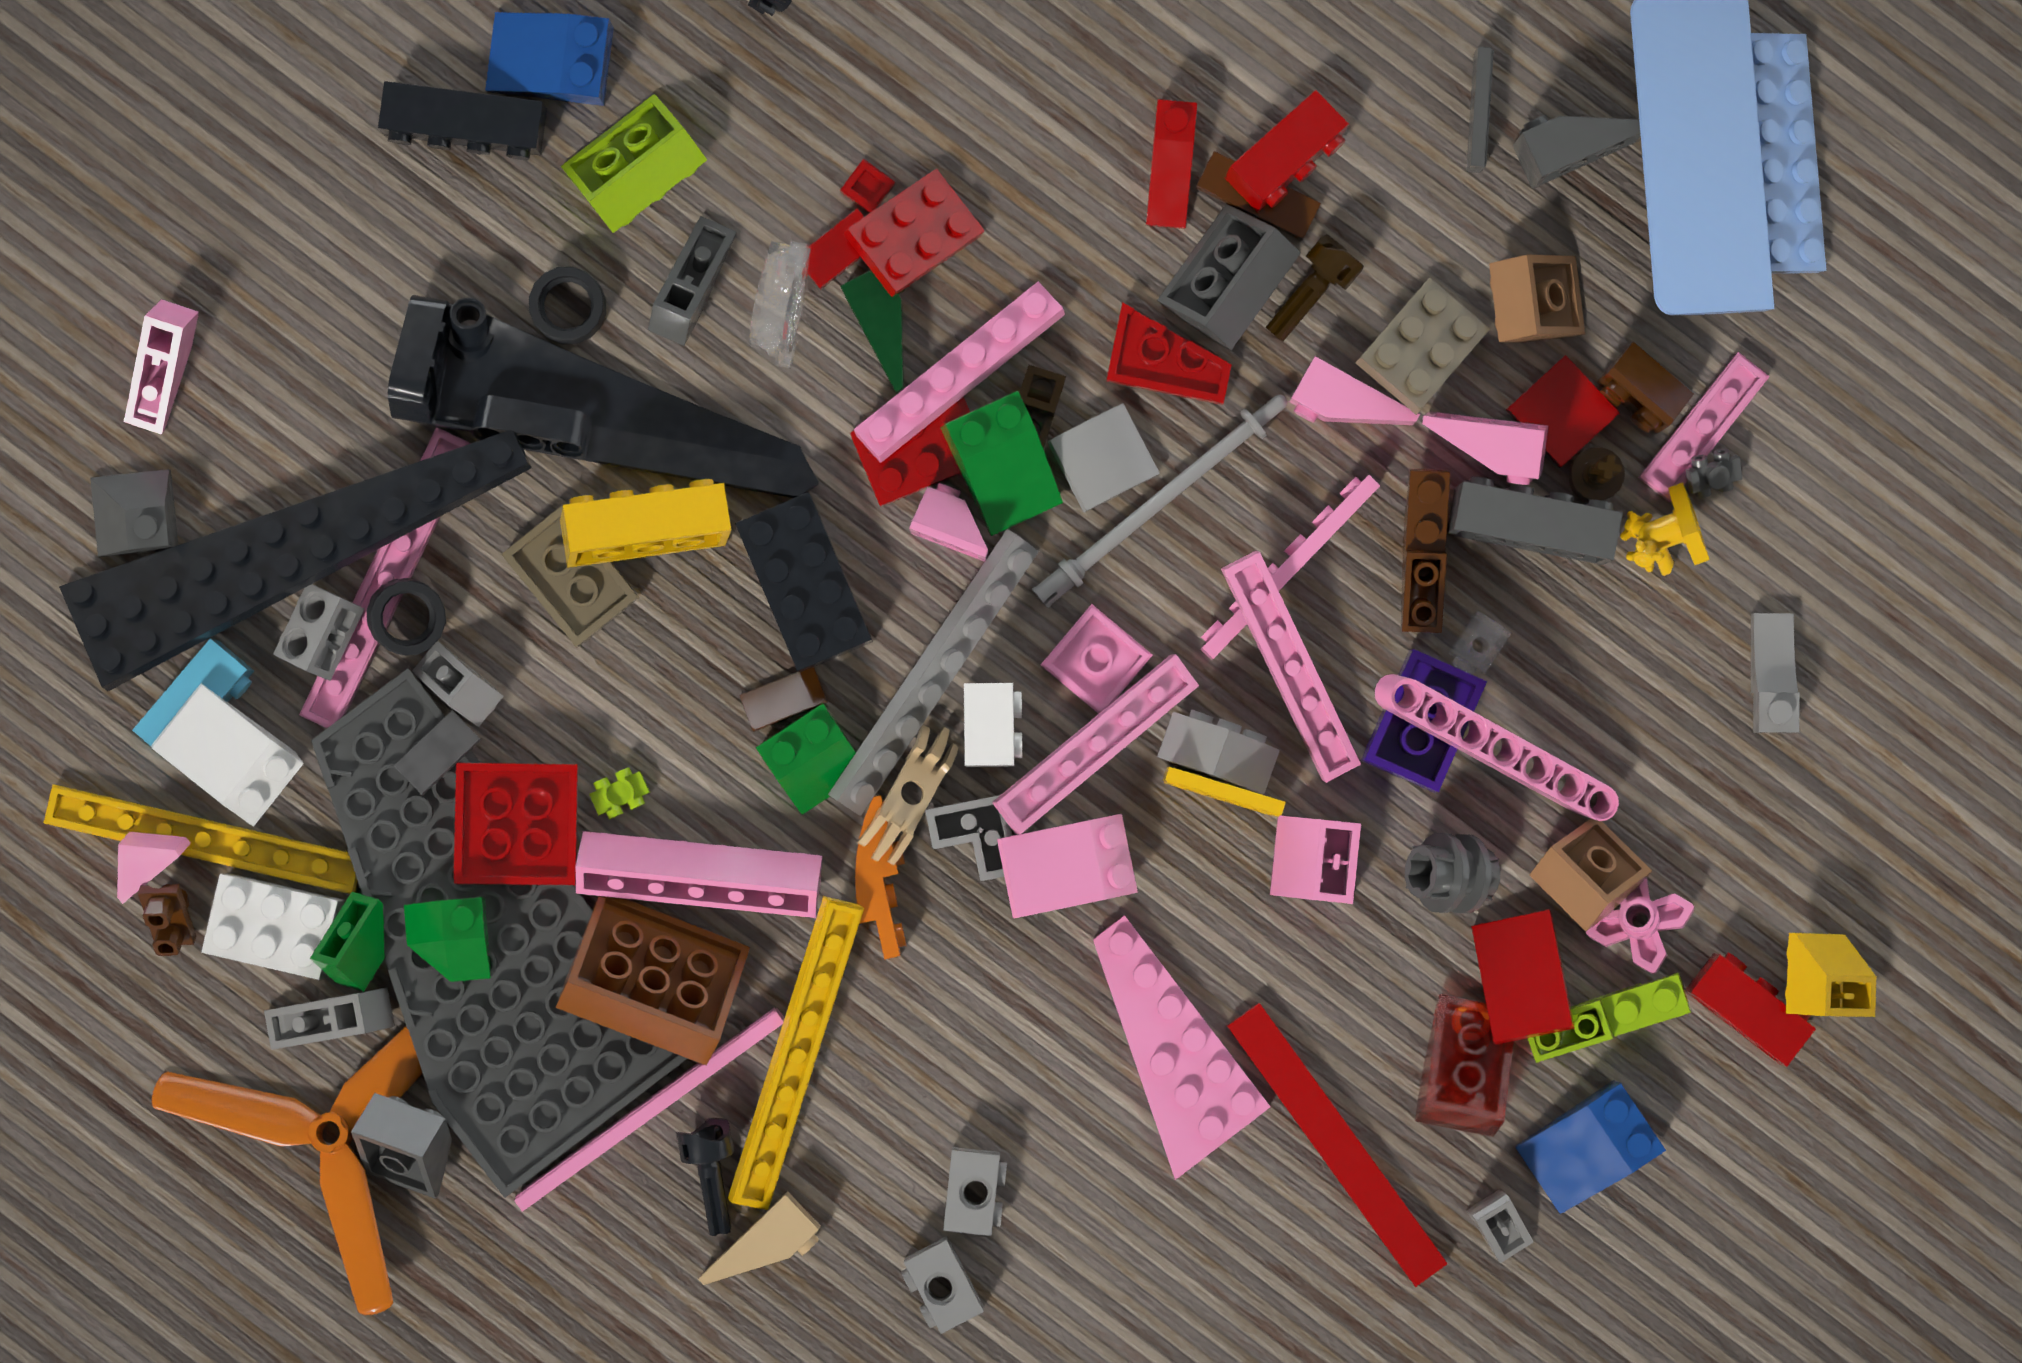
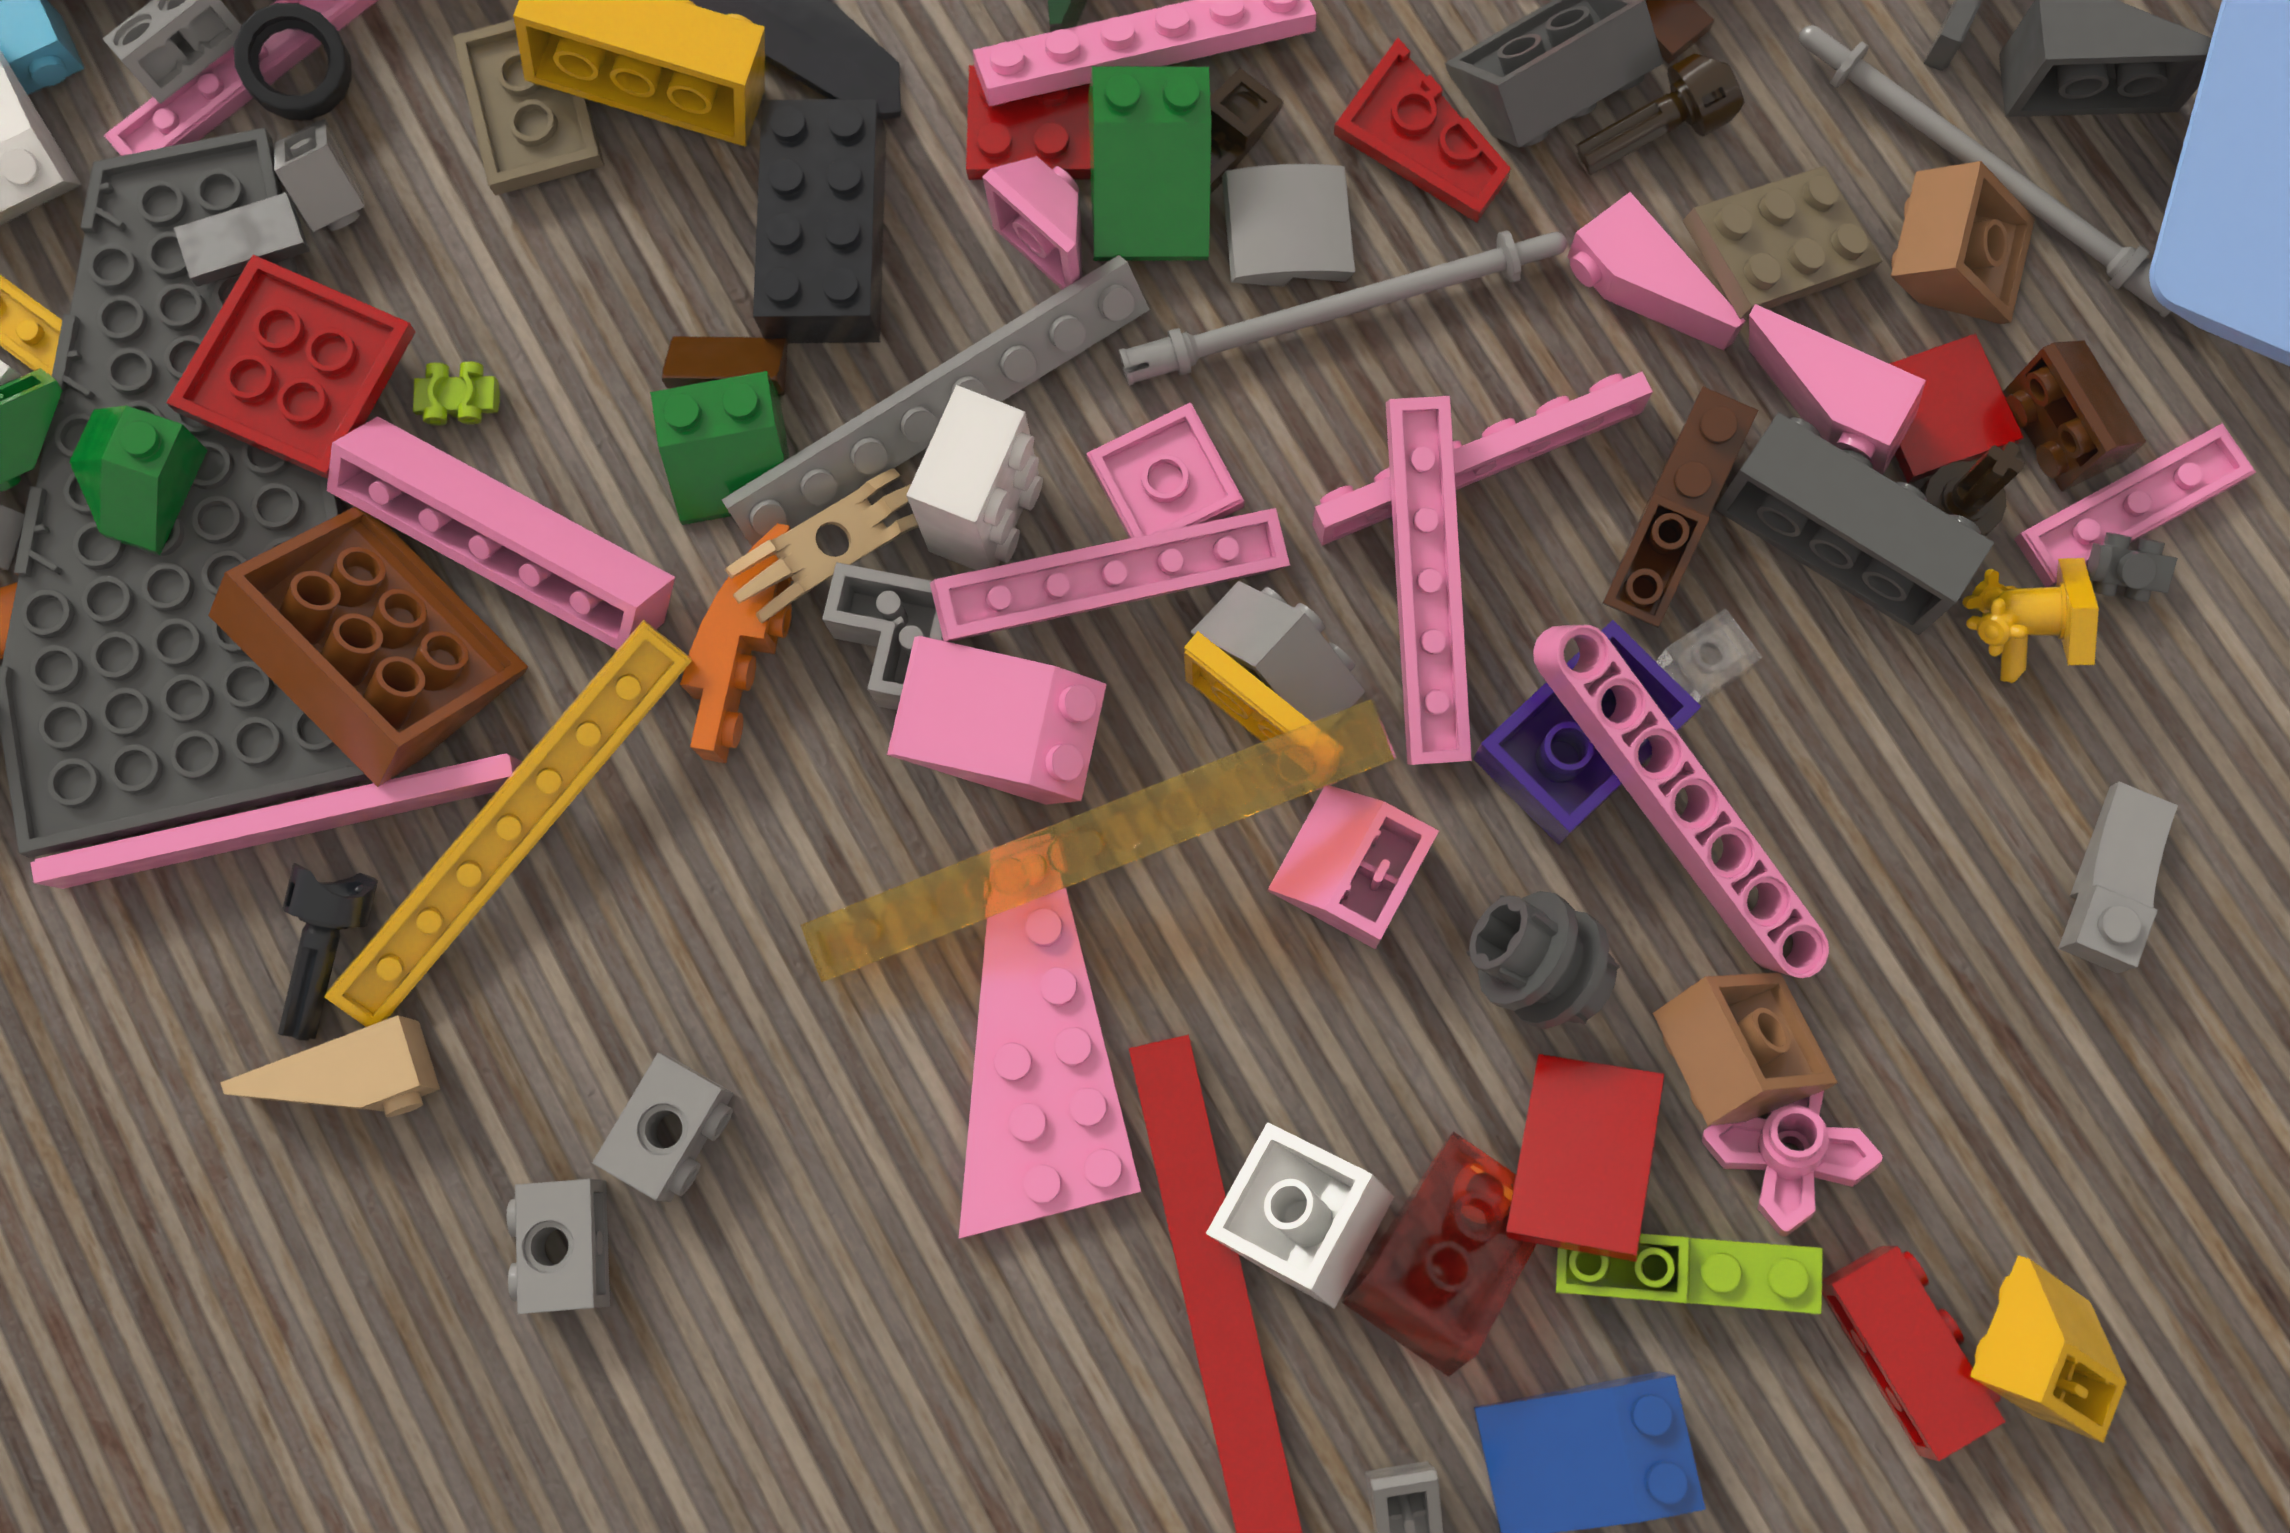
camera: 25 degrees right, 10 degrees down
none -> clear yellow plate [800,699,1397,982]
none -> white slope [1206,1122,1394,1309]
none -> light grey bar [1799,25,2171,318]

